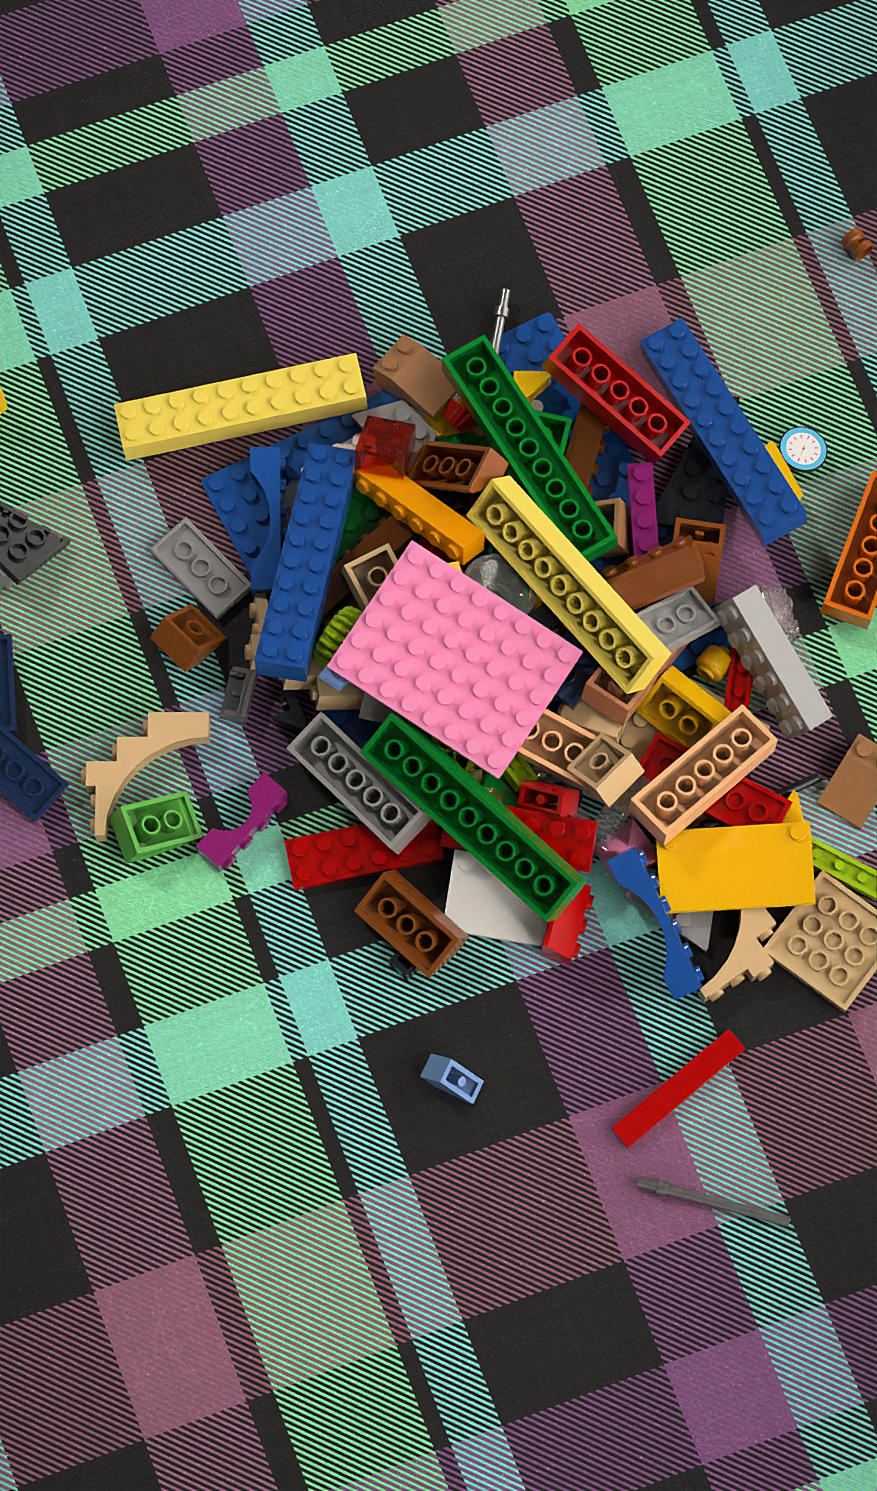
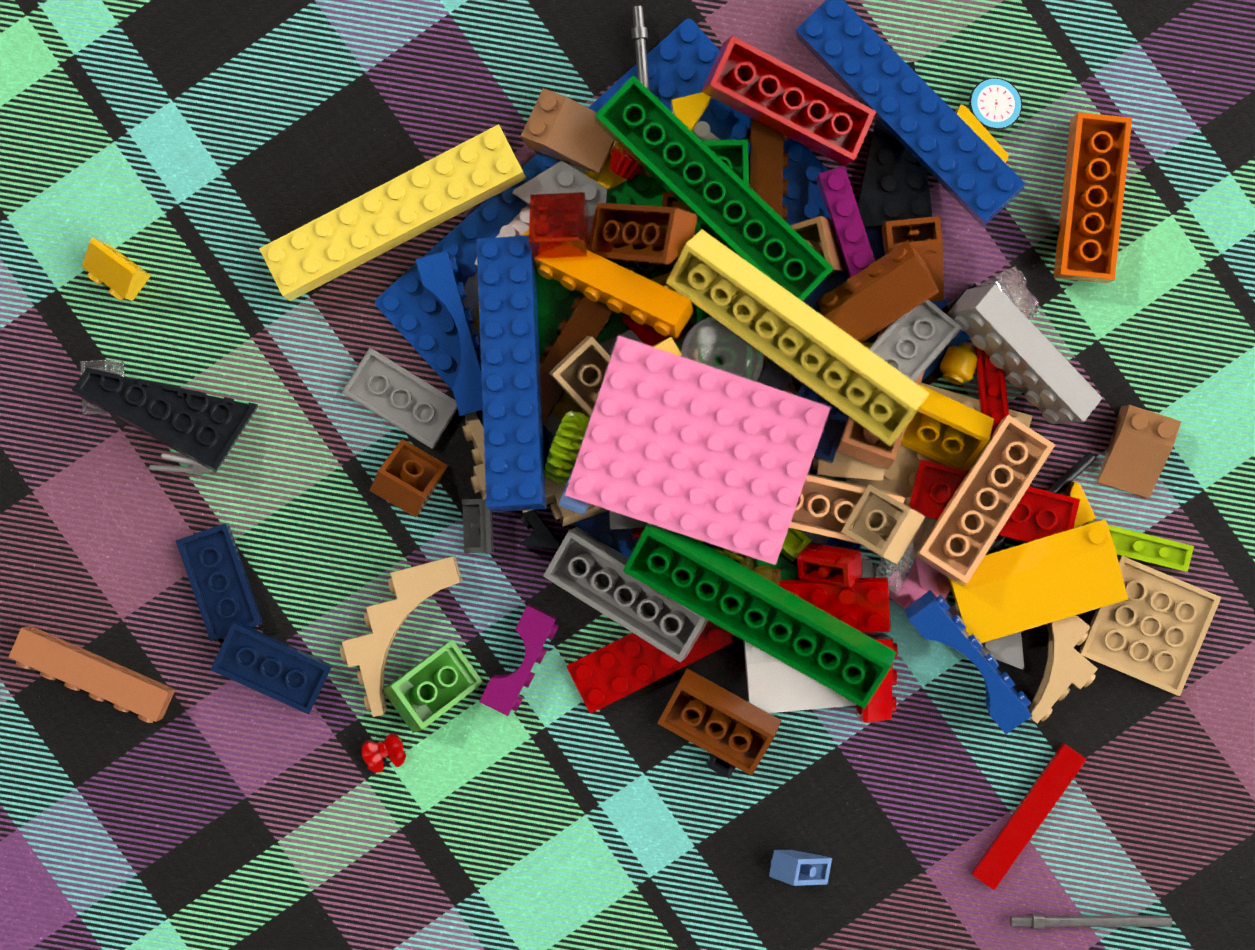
camera: 15 degrees left, 15 degrees up
none -> red piece [362,733,406,773]

